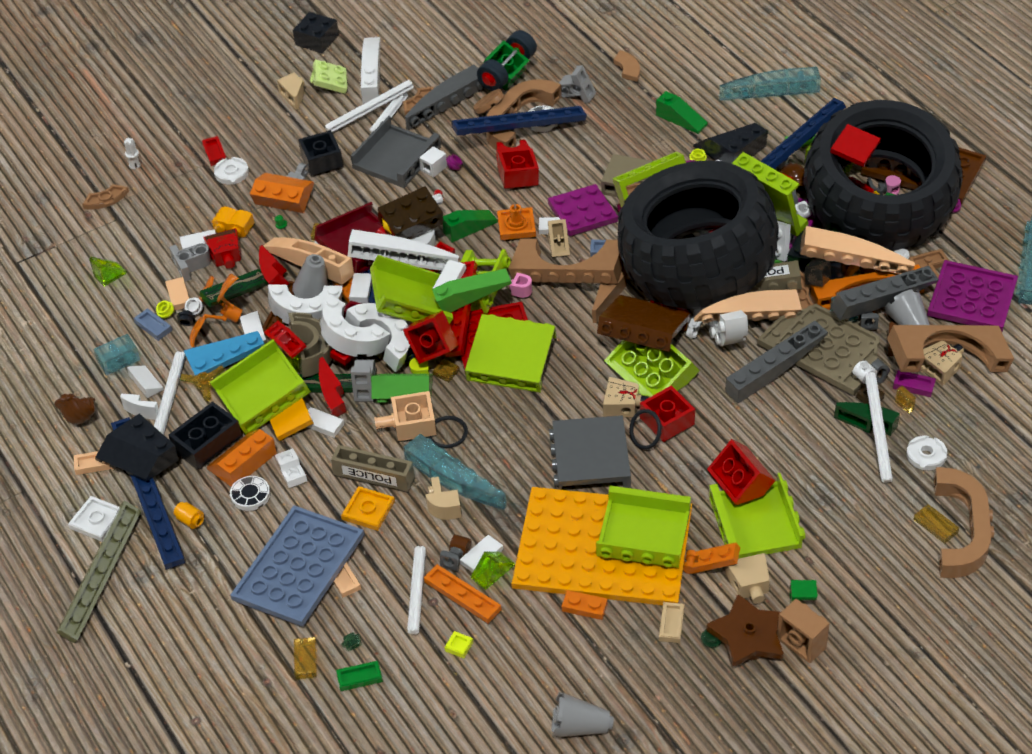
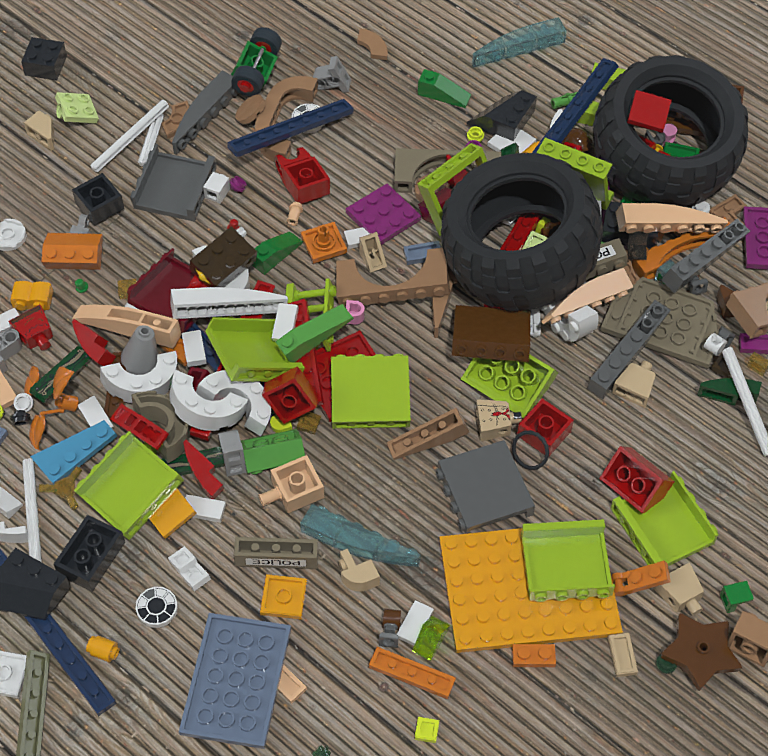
camera: 20 degrees left, 10 degrees up
orange slope [207,429,277,487] -> none
white slope [361,37,380,103] -> none
white axle [407,546,426,635] -> none
black tyre [428,416,468,448] -> none
light grey cone [885,290,930,325] -> none
none -> light nougat pin [286,202,303,226]
none -> medium nougat slope [386,408,470,460]
none -> tan torso [612,361,656,408]

